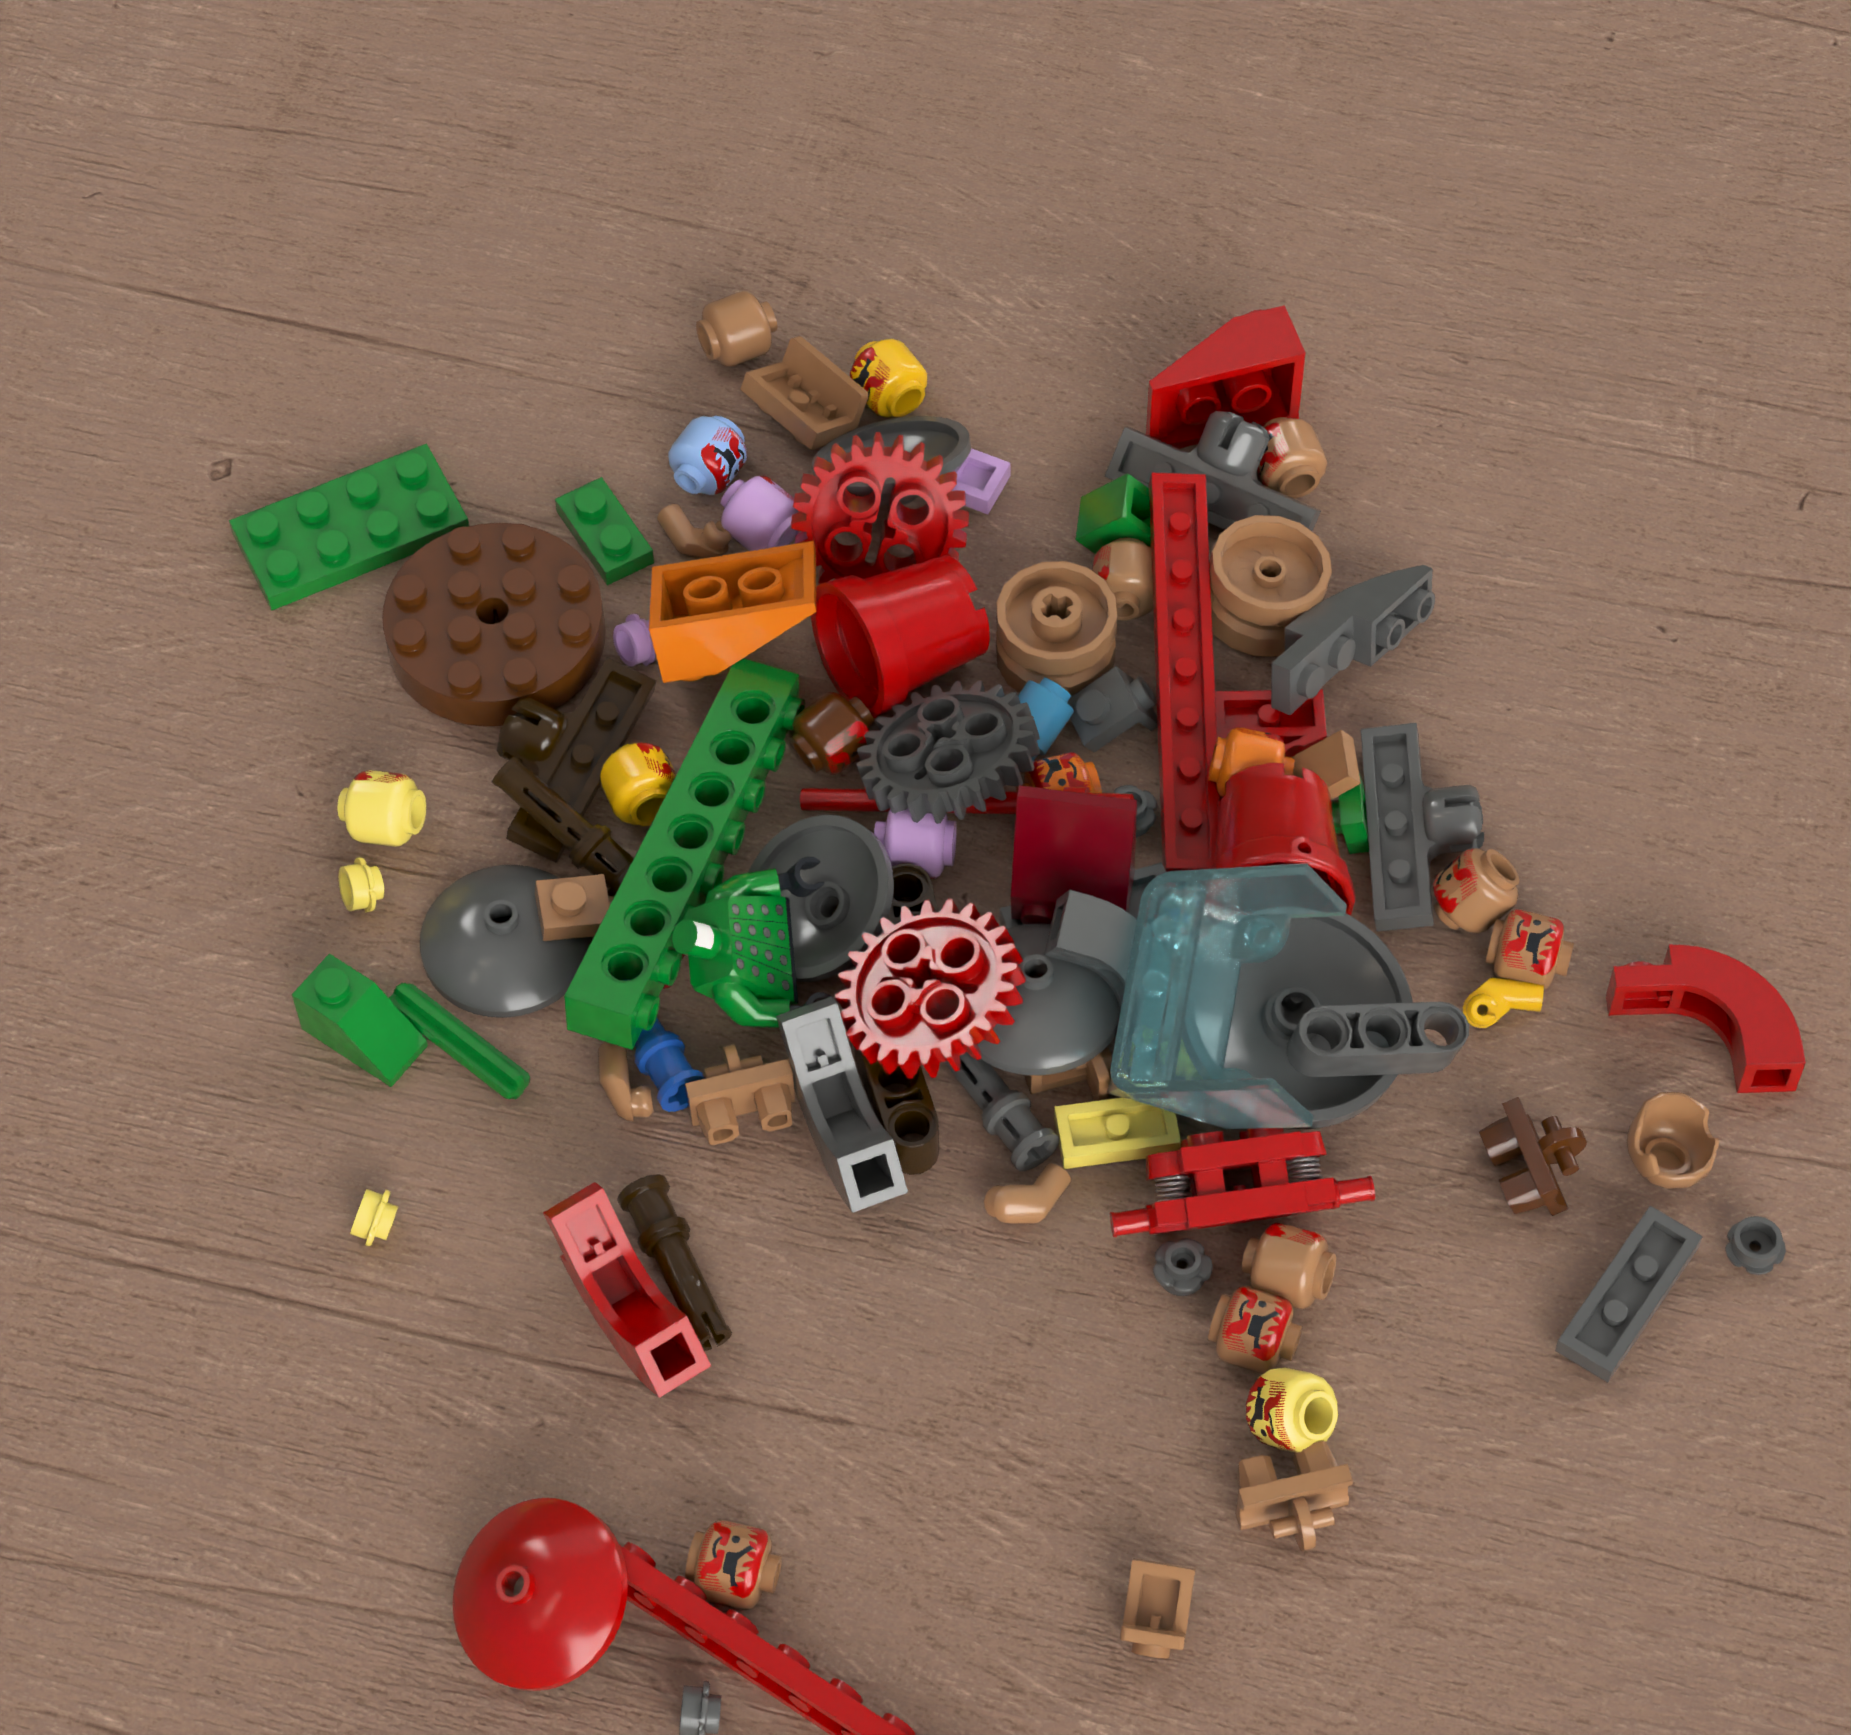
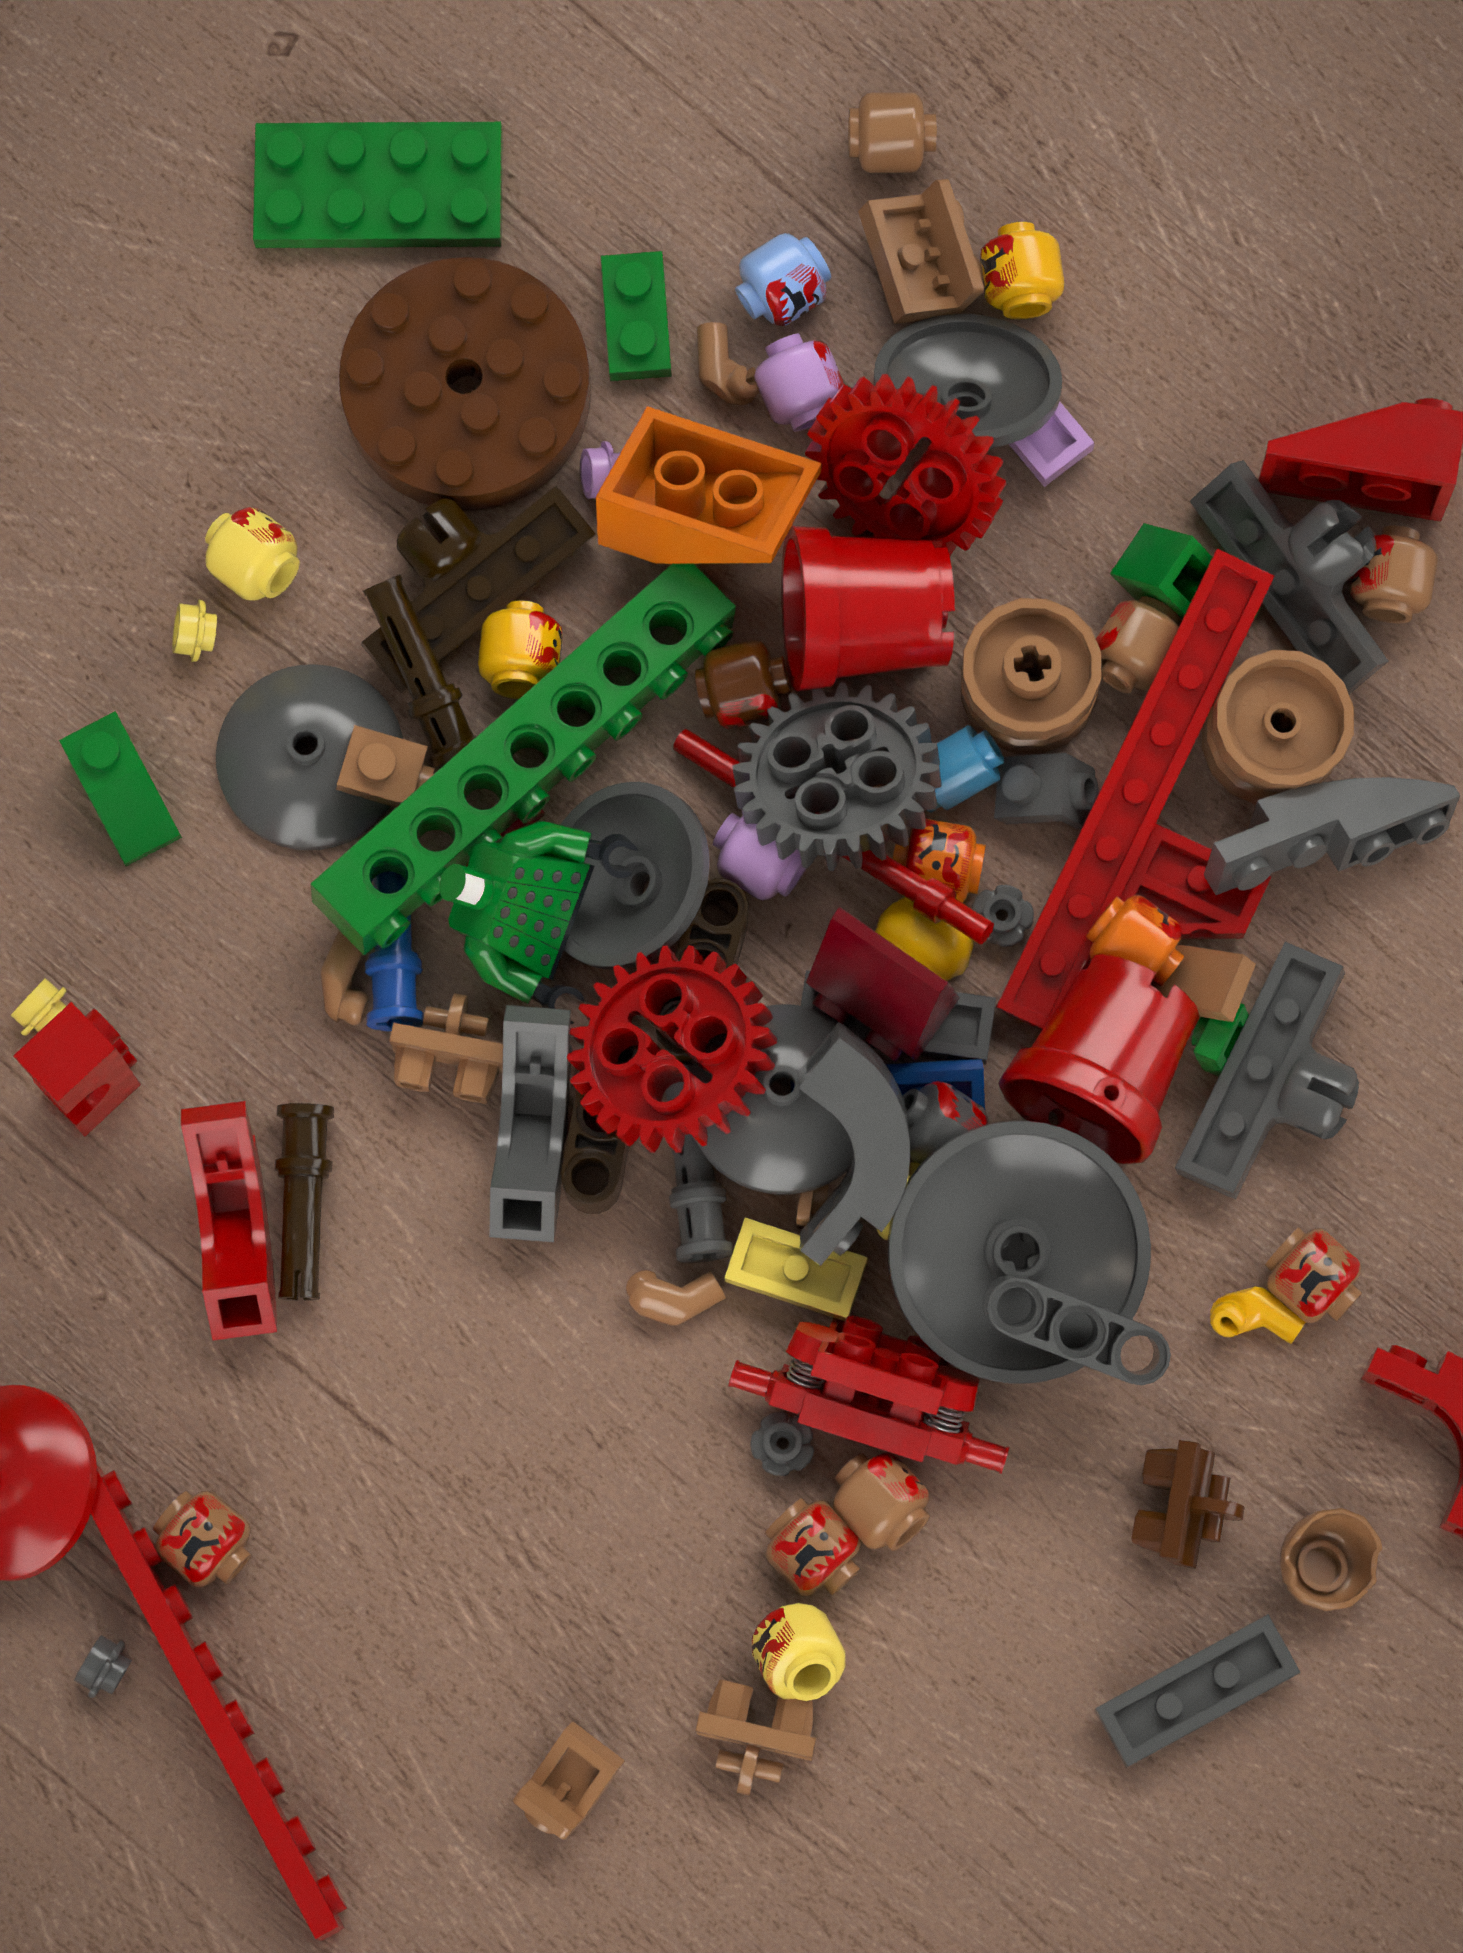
camera: 30 degrees right, 20 degrees up
green axle [389,983,530,1100] -> none
clear light blue windscreen [1110,863,1347,1129] -> none
medium nougat head [1433,848,1520,934] -> none
dark grey plate [1725,1216,1786,1275] -> none
none -> red arch [13,1002,141,1137]

